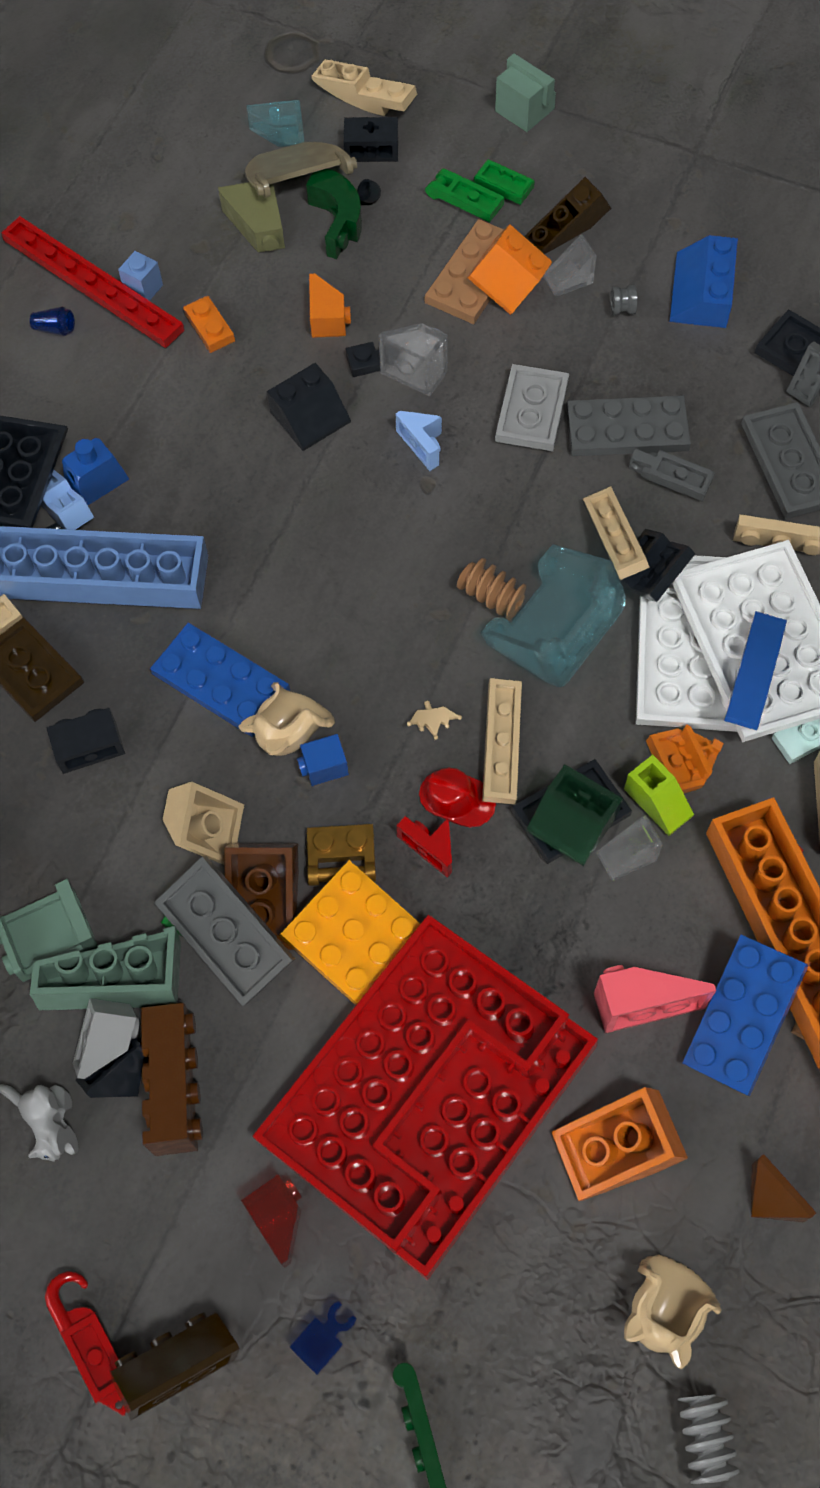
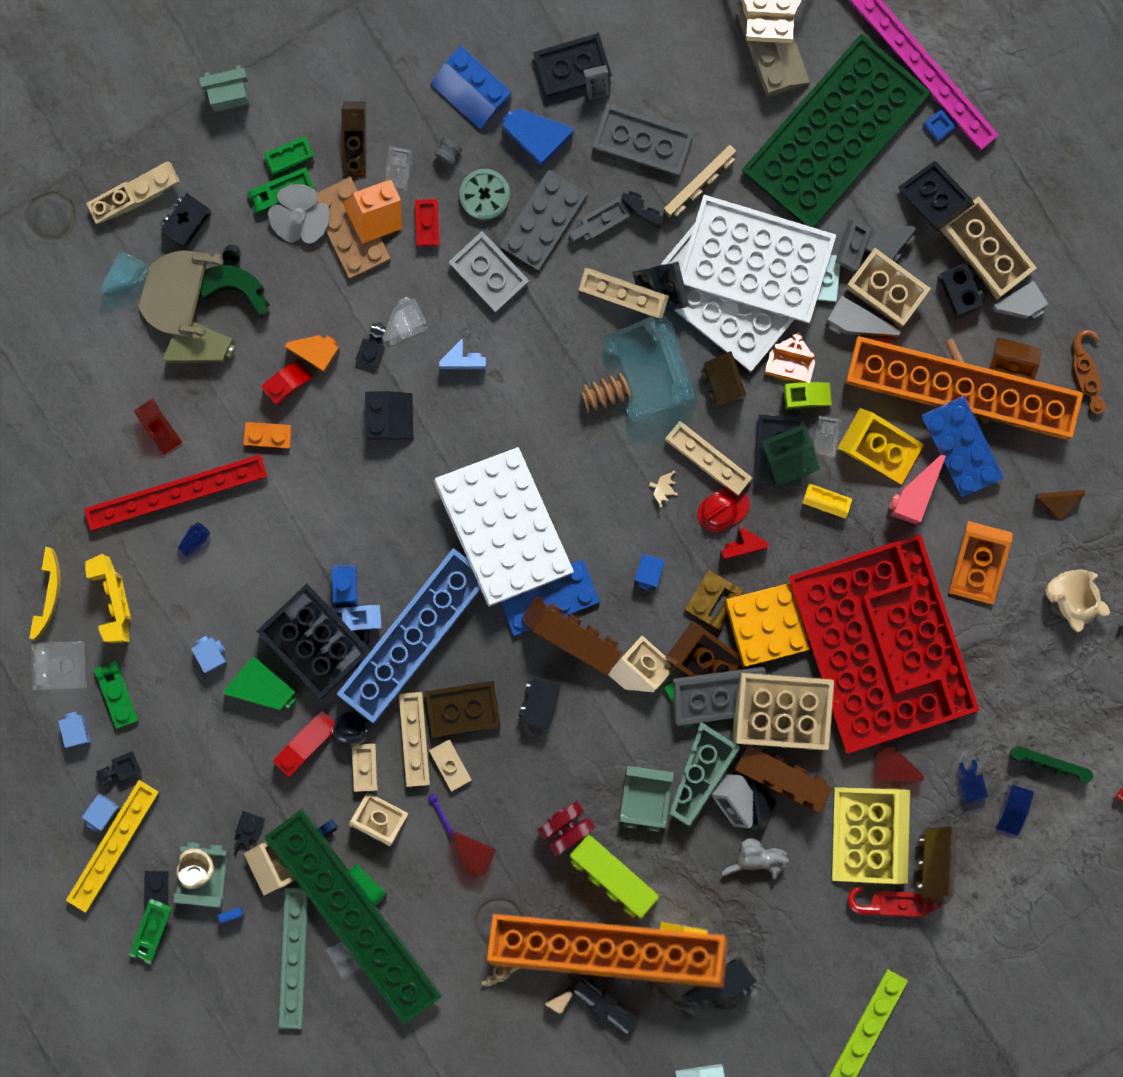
camera: 55 degrees left, 20 degrees up
medium blue brick [118,251,163,301] -> none
tan hair [238,682,335,756] -> none
blue slope [724,611,787,731] -> none
none -> clear red slope [134,398,183,455]
none -> red slope [261,360,313,407]
none -> light grey piece [268,184,330,243]
none -> red plate [415,199,440,247]
none -> white plate [434,447,574,607]
none -> sand green wheel [459,169,510,220]
none -> blue slope [502,108,574,167]
none -> reddish brown wedge [521,596,623,676]
none -> black slope [621,191,663,229]
none -> dark brown slope [701,351,746,409]
none -> tan slope [732,673,834,750]
none -> yellow plate [802,484,852,519]
none -> light grey slope [826,296,901,338]
none -> light yellow slope [832,787,910,884]
none -> yellow slope [838,408,924,485]
none -> clear blue slope [996,784,1034,836]

